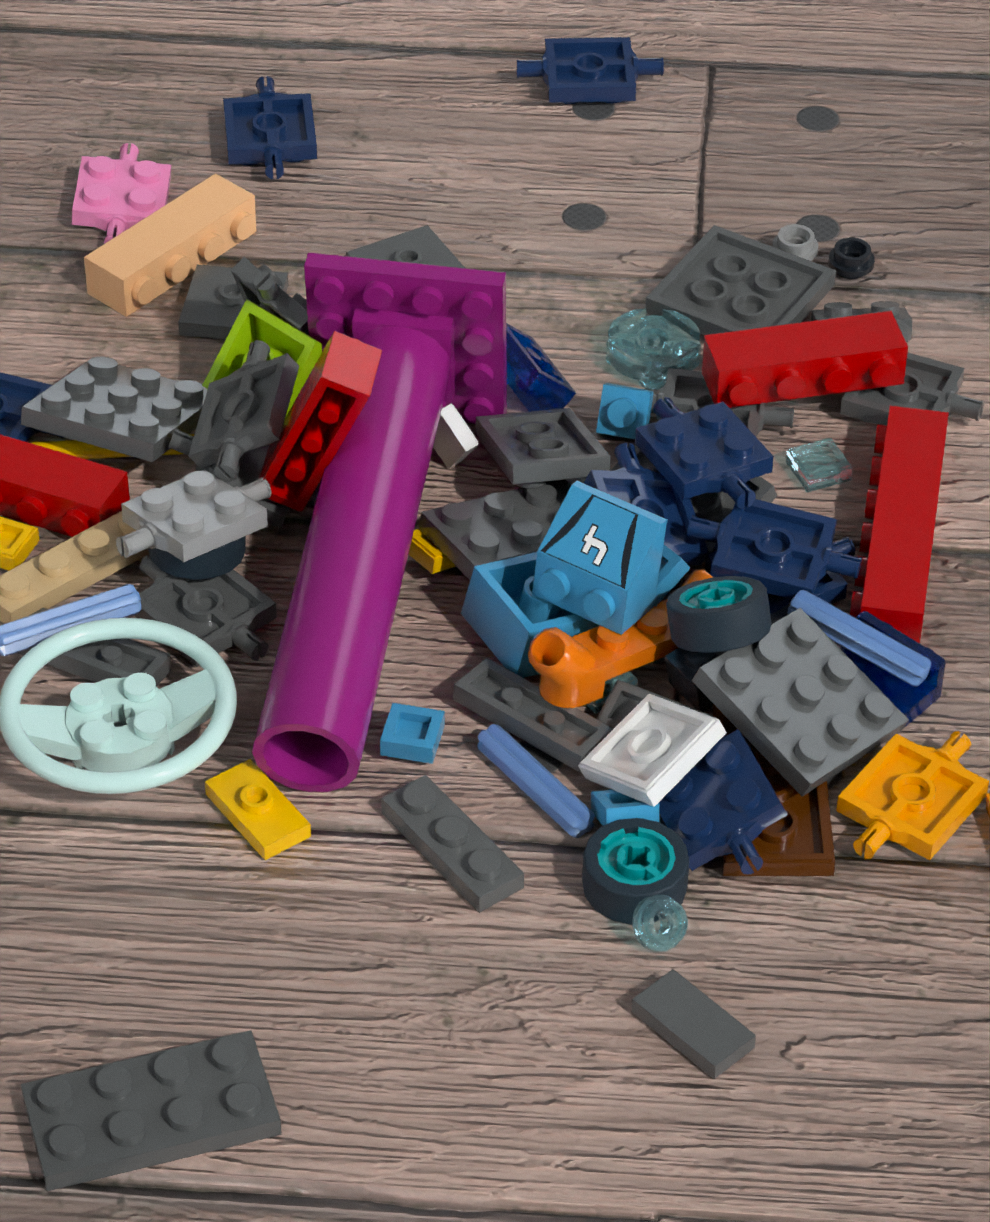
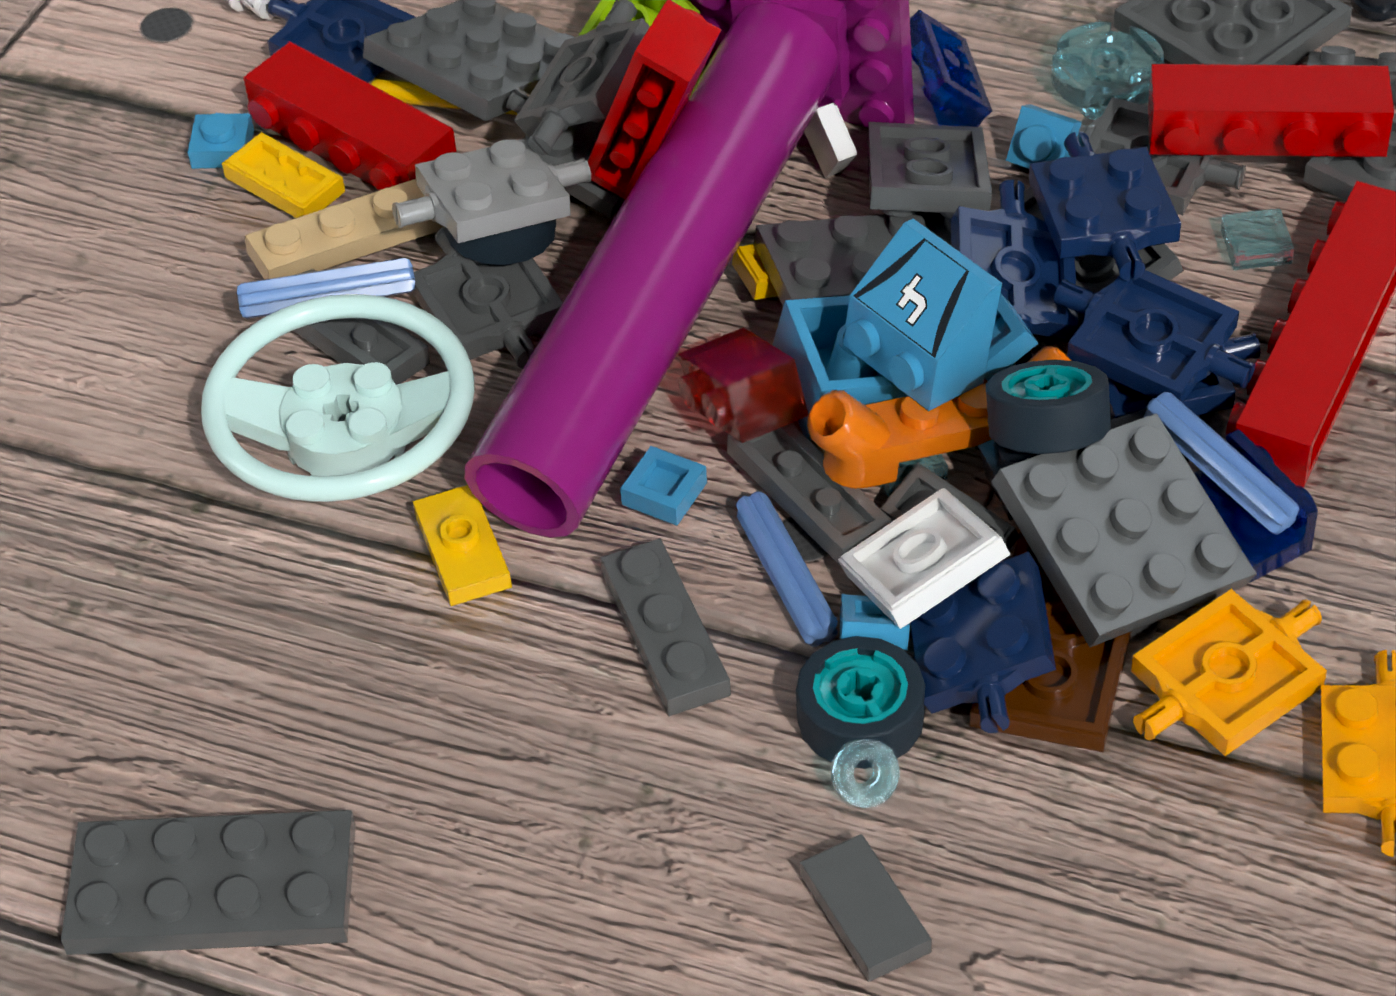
camera: 20 degrees right, 5 degrees up
none -> clear red brick [678,327,809,443]

